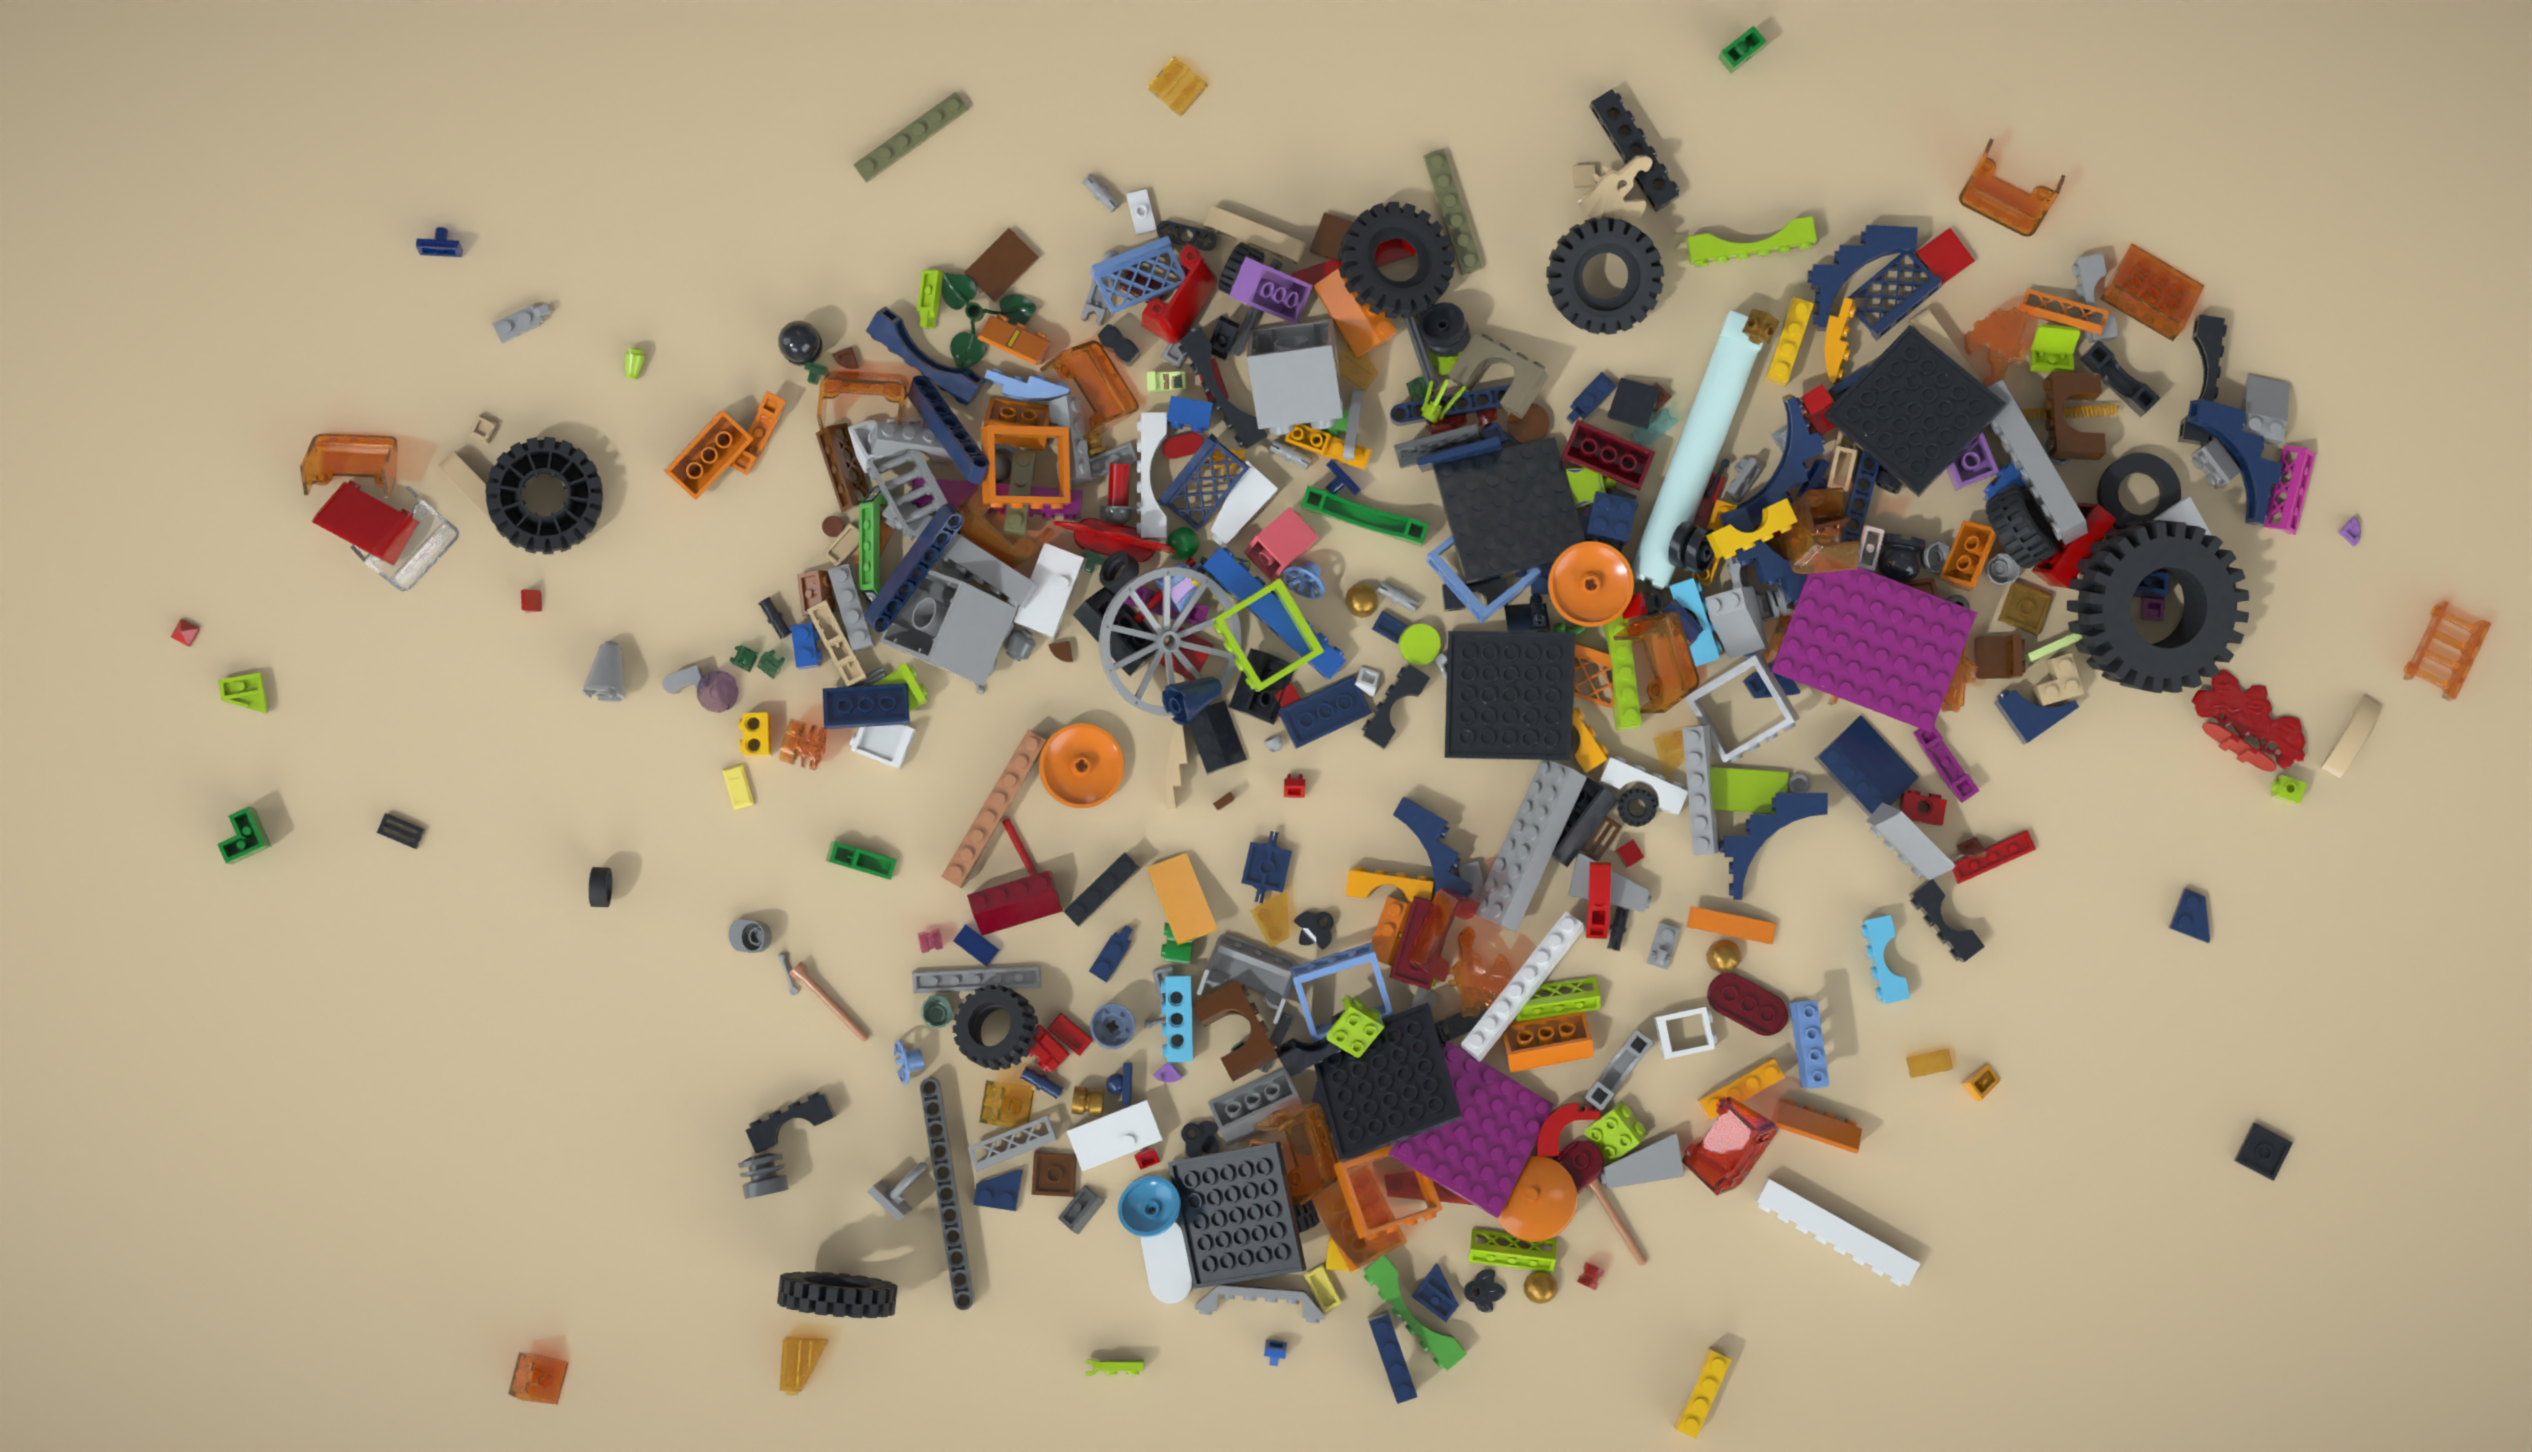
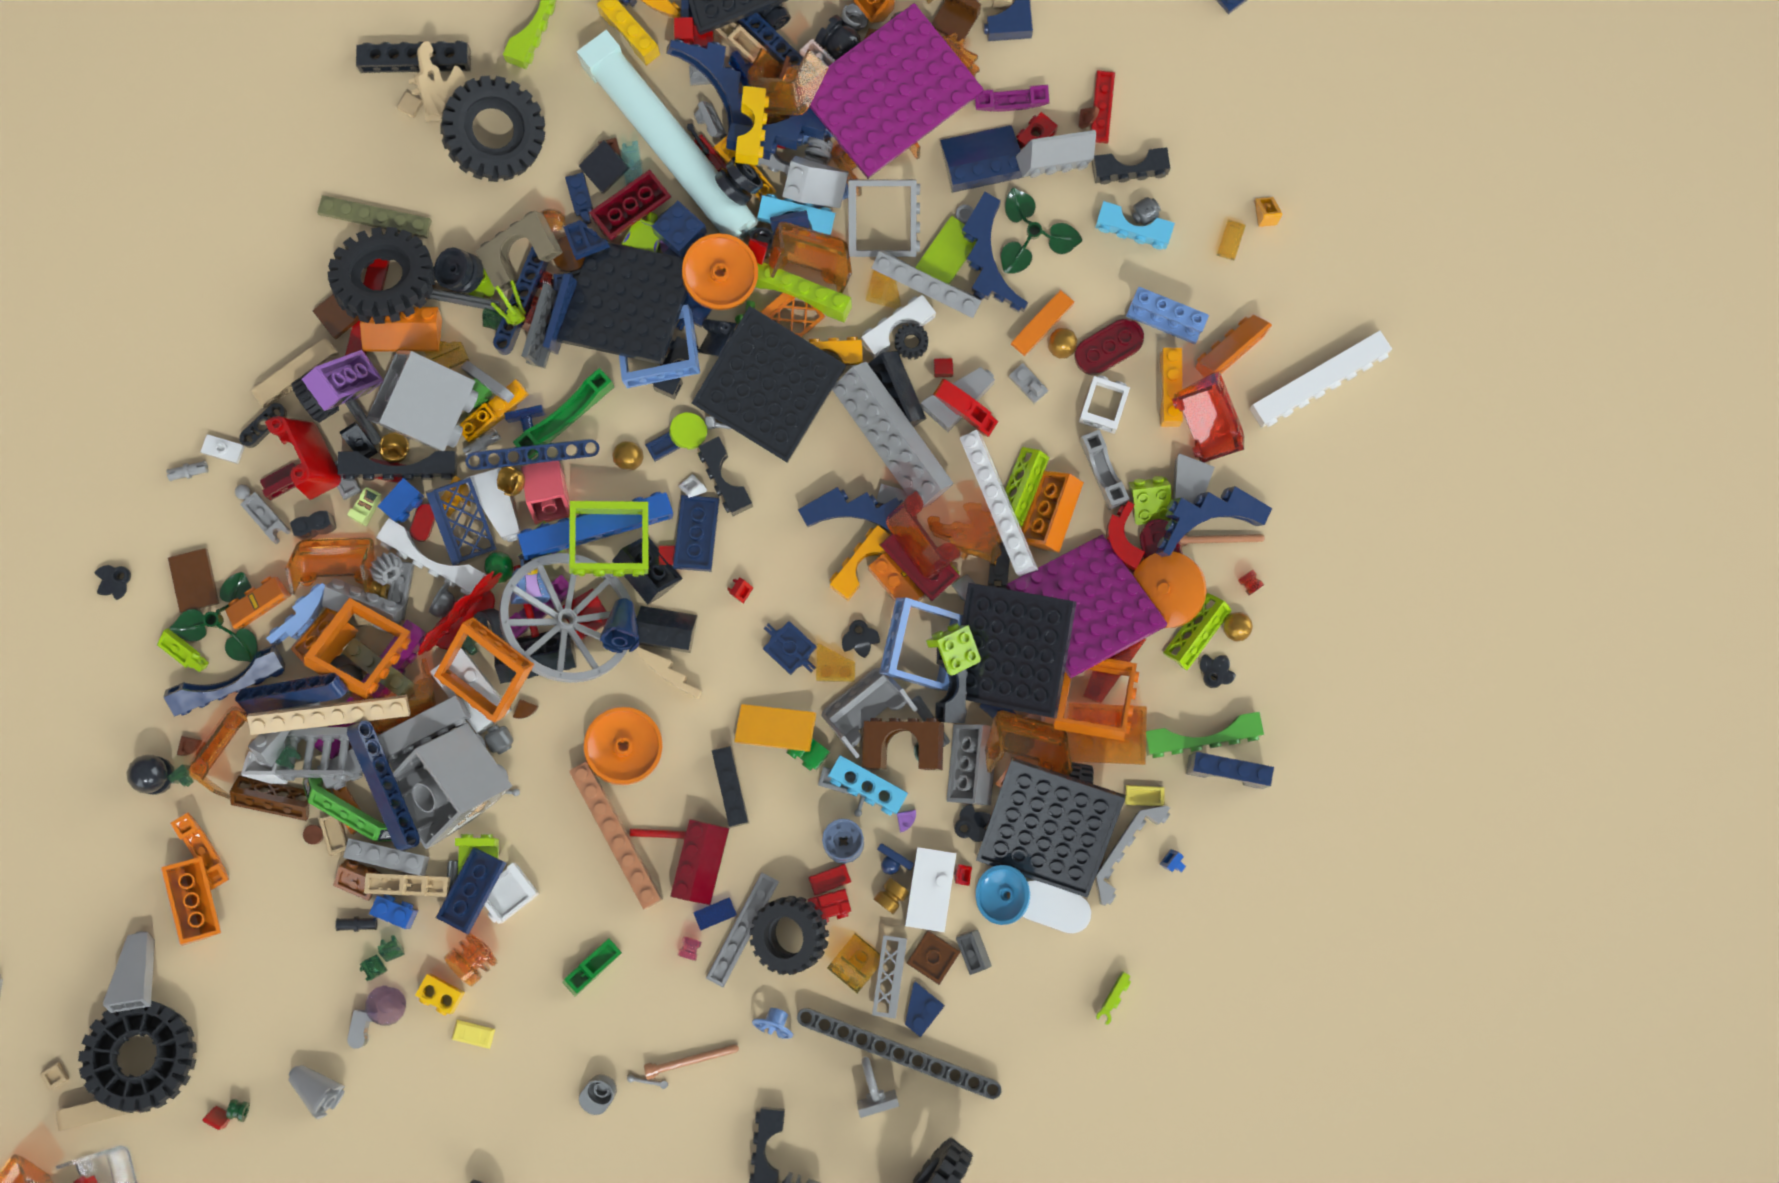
camera: 65 degrees left, 5 degrees down
lime cone [624,348,645,379] -> none
olive plate [853,92,968,183] -> none
sand green hair [921,995,953,1029] -> none
dark blue pin [1020,1066,1063,1099] -> none
dark blue hinge [1089,925,1133,983] -> none
medium blue fence [1090,236,1186,314] -> none
red brick [1107,463,1131,506] -> none
clear yellow slope [1147,56,1208,117] -> none
reddish brown tile [1213,792,1235,811] -> none
light grey hinge [1264,735,1283,752] -> none
medium blue wheel [1282,561,1325,599] -> none
yellow slope [1325,1235,1359,1272] -> none
light grey pin [1377,580,1420,613] -> none
dark blue wing [1411,1263,1459,1322] -> none
reddish brown tile [1581,816,1622,862] -> none
black pin [1607,907,1630,951] -> none
yellow arch [1674,1348,1732,1439] -> none
pearl gold brick [1742,309,1780,345] -> none
dark blue wing [1742,661,1801,699] -> none
black tile [2234,1123,2293,1181] -> none
none -> black plate [94,565,131,600]
none -> light grey slope [103,931,155,1013]
none -> dark green wheel [226,1099,250,1122]
none -> tan plate [247,695,410,735]
none -> clear green tile [275,744,302,769]
none -> light grey gear [369,552,404,585]
none -> pearl gold hair [379,432,409,463]
none -> orange window [434,617,535,723]
none -> dark blue beam [465,439,600,470]
none -> pearl gold hair [497,466,525,496]
none -> clear orange hair [540,208,565,232]
none -> dark blue wing [563,220,610,260]
none -> dark green plant [1001,188,1082,274]
none -> dark grey head [1132,197,1161,225]
none -> dark blue arch [1156,486,1272,557]

